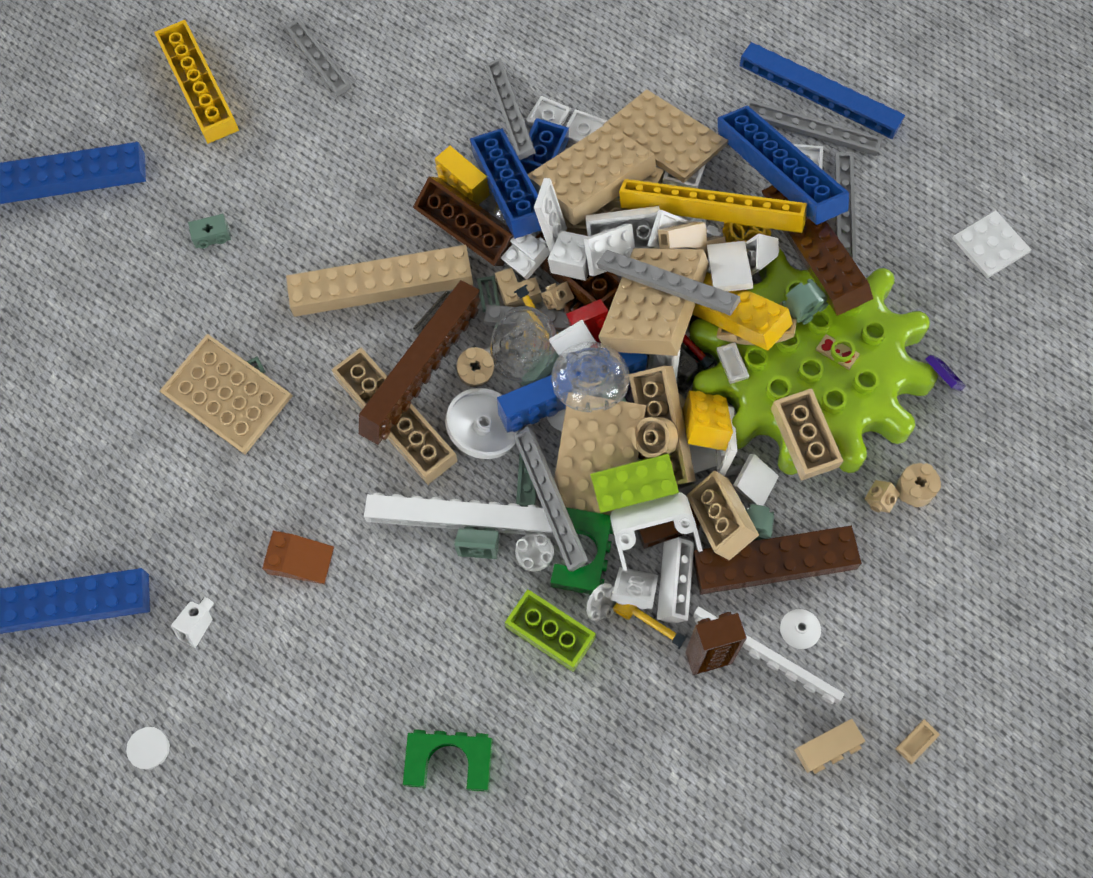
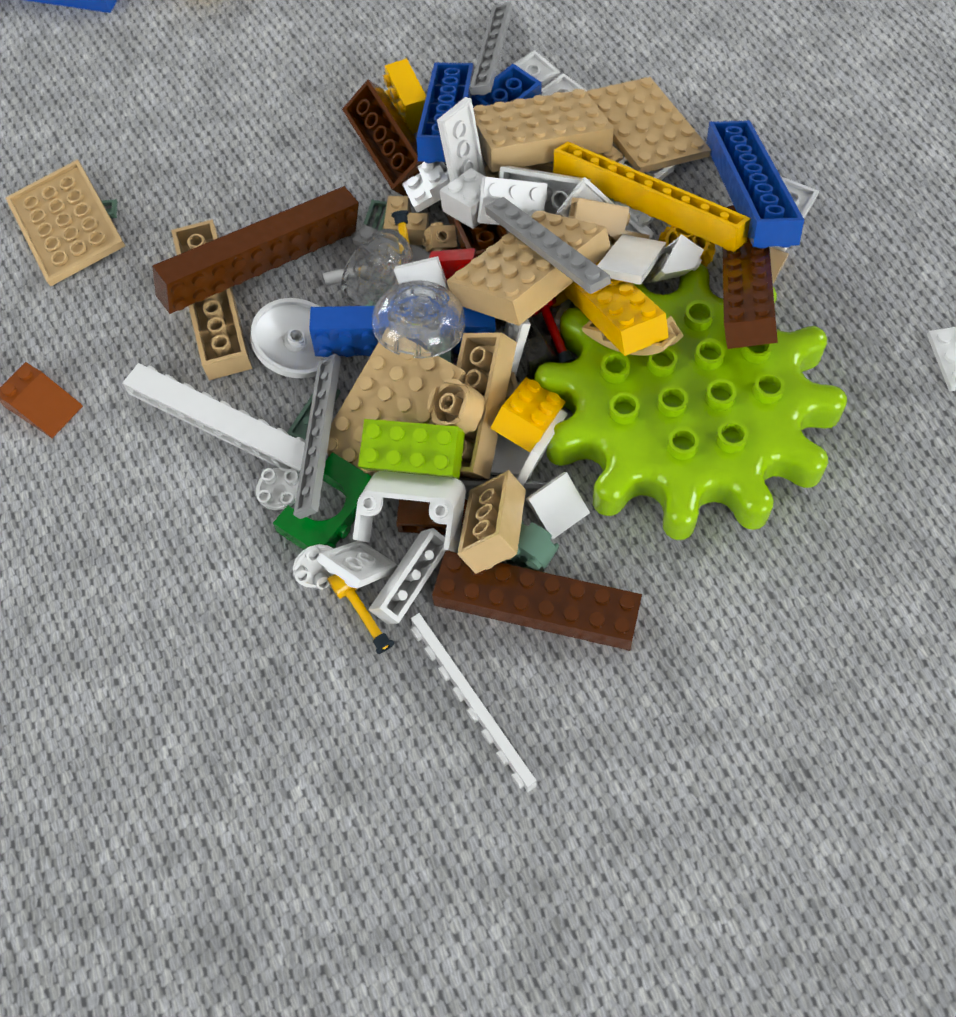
camera: 25 degrees right, 5 degrees down
sand green brick [188,214,231,249] -> none
tan brick [286,245,473,317] -> none
green arch [403,730,493,792] -> none
sand green slope [454,526,499,559] -> none
tan brick [456,347,494,387] -> none
lime brick [505,589,596,672] -> none
reddish brown brick [685,612,747,675] -> none
white tile [716,342,749,384] -> none
blue brick [740,42,905,139] -> none
light grey plate [746,99,883,156] -> none
tan brick [771,388,843,481] -> none
white dish [780,609,821,649] -> none
sand green brick [782,279,829,325] -> none
tan brick [794,719,866,774] -> none
tan tile [816,334,860,370] -> none
light grey plate [834,152,856,263] -> none
tan brick [865,480,900,513] -> none
tan tile [895,719,940,764] -> none
tan brick [896,463,941,507] -> none
dark purple tile [925,355,966,391] -> none

